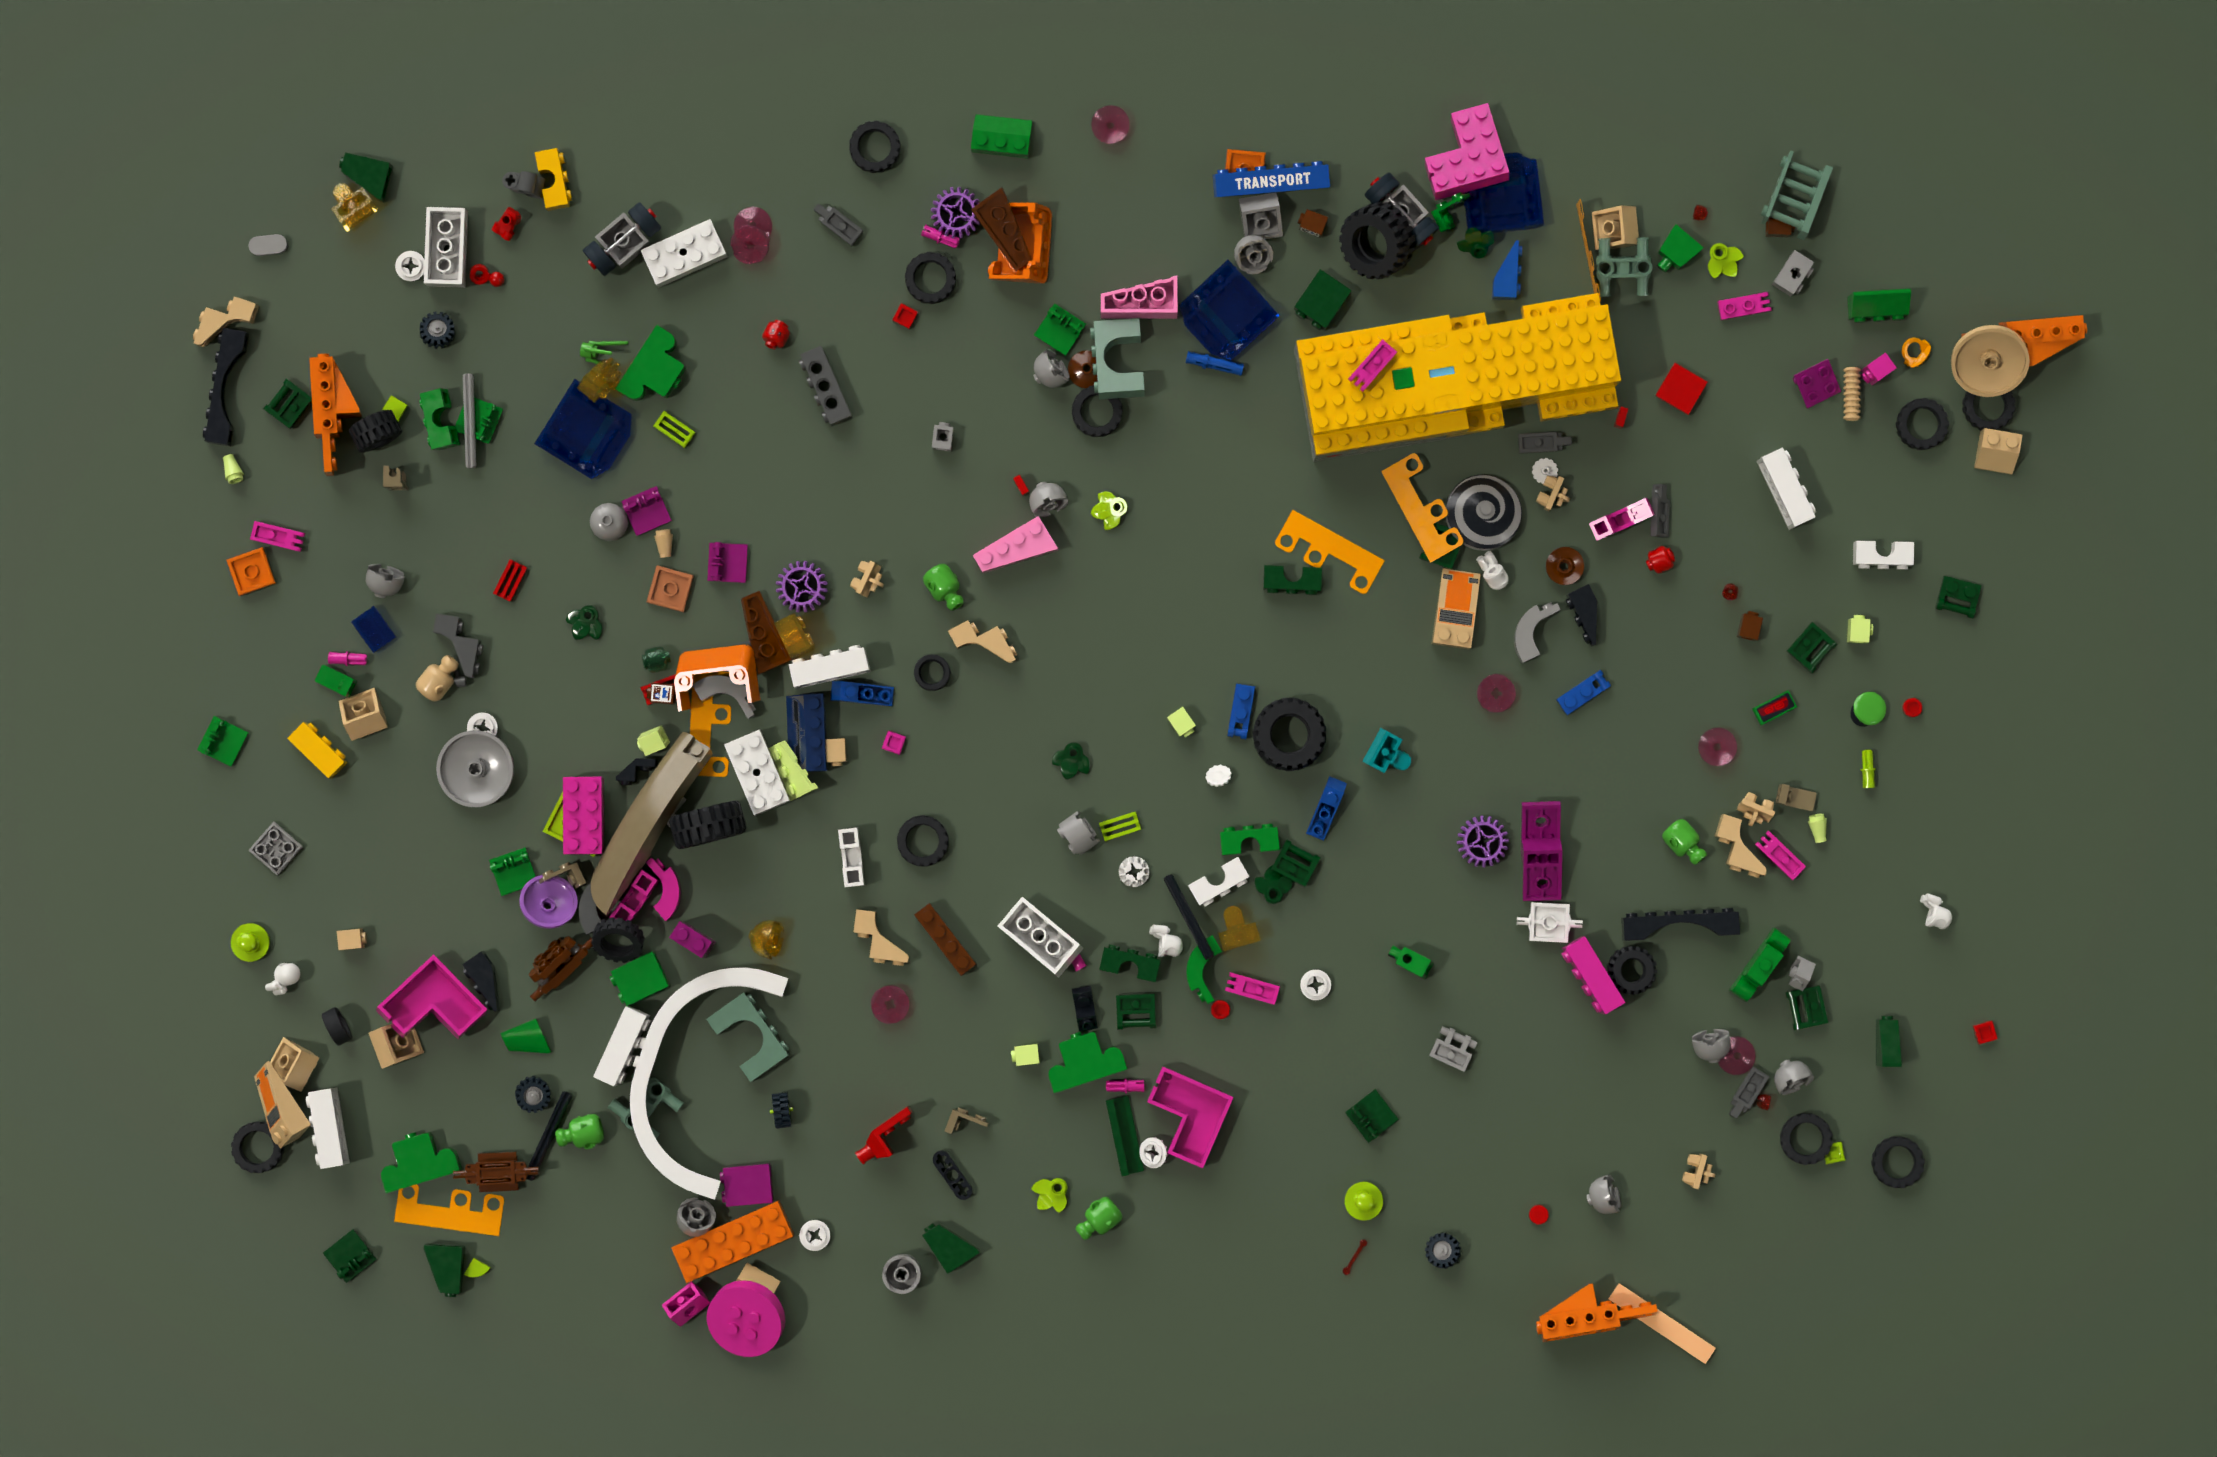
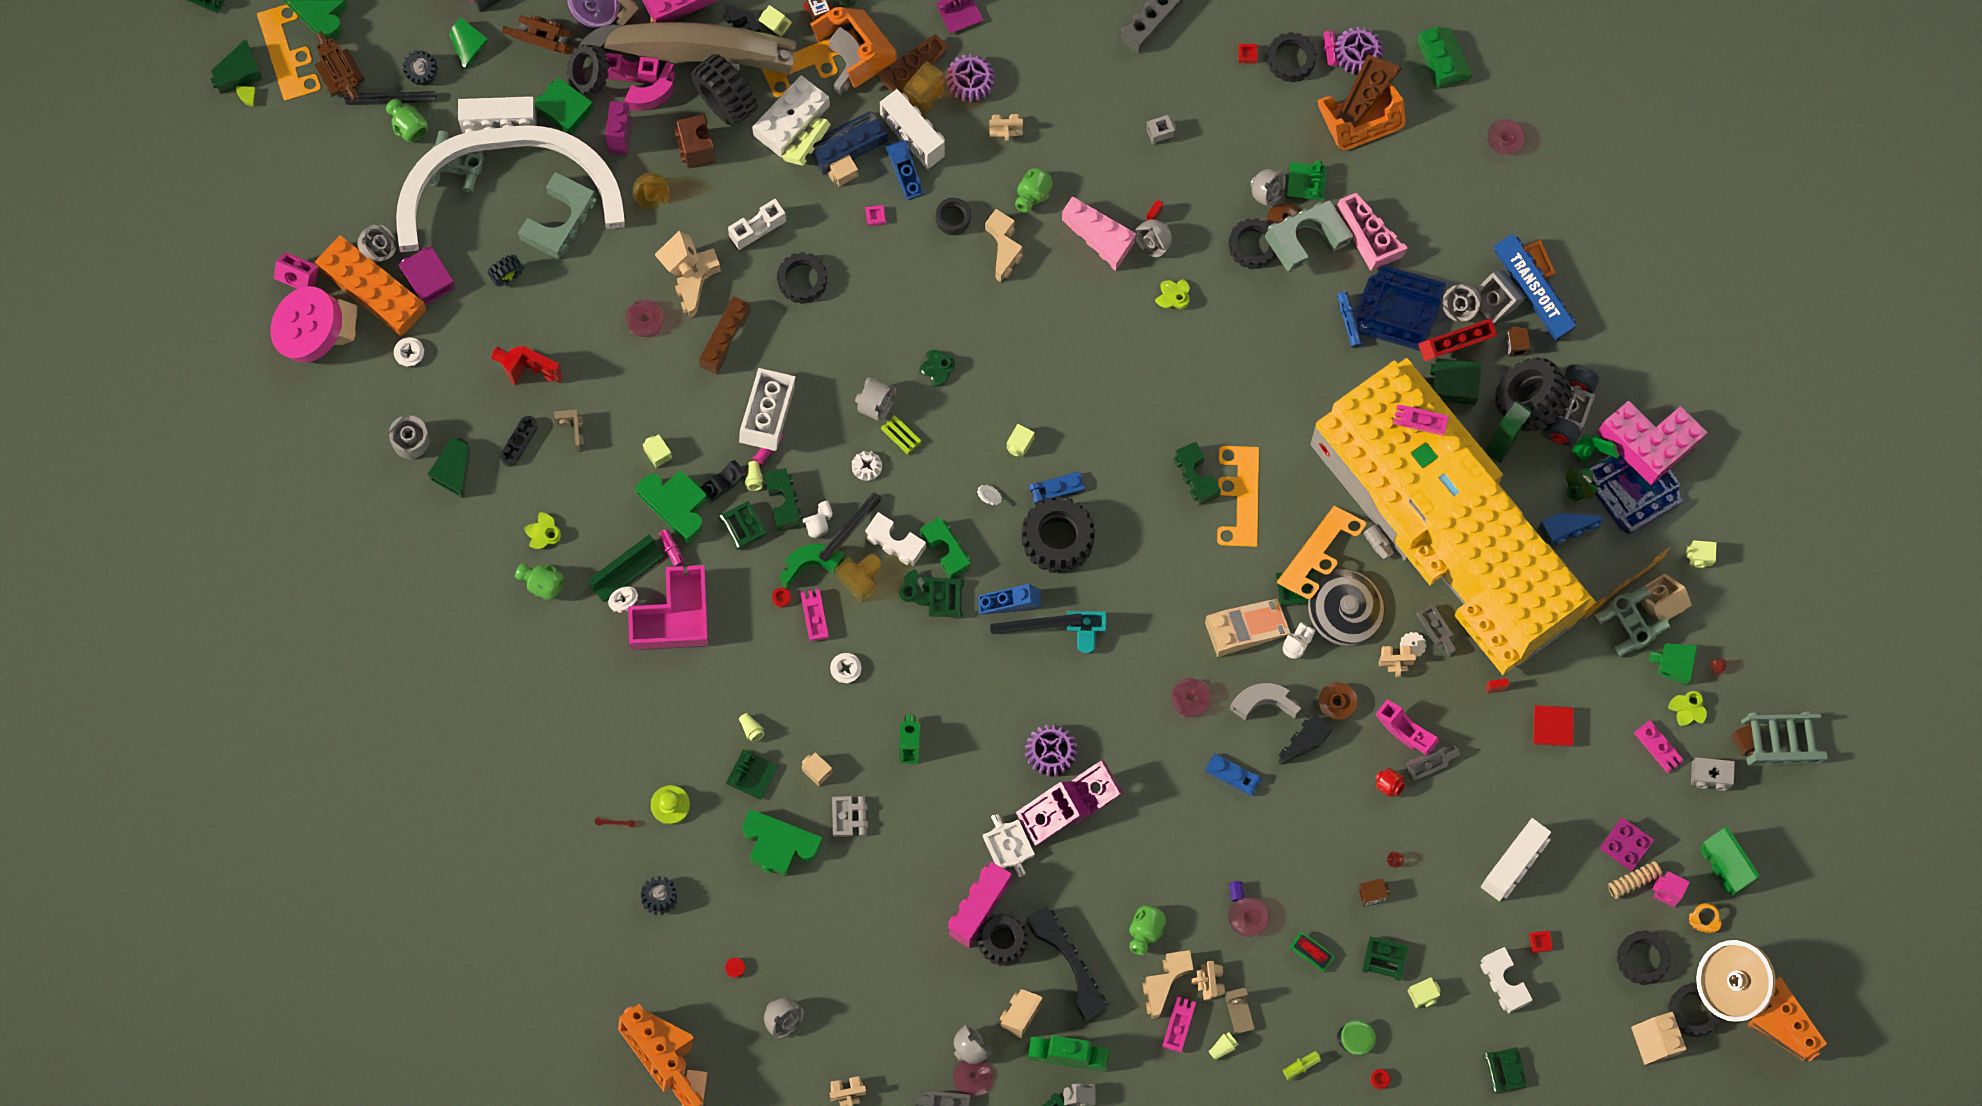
camera: 60 degrees right, 15 degrees down
none -> tan torso [655,231,699,278]
none -> copper piece [674,114,716,168]
none -> yellowish green cone [739,713,765,742]
none -> green brick [742,809,823,877]
none -> yellowish green cone [745,461,764,491]
none -> tan brick [802,752,833,786]
none -> black axle [990,614,1083,634]
none -> tan slope [1000,989,1042,1039]
none -> dark purple hinge [1229,881,1245,902]
none -> light grey hinge [1363,524,1394,559]
none -> red brick [1418,318,1497,361]
none -> dark green beam [1485,400,1533,464]
none -> red tile [1529,931,1553,953]
none -> yellowish green brick [1686,540,1716,568]

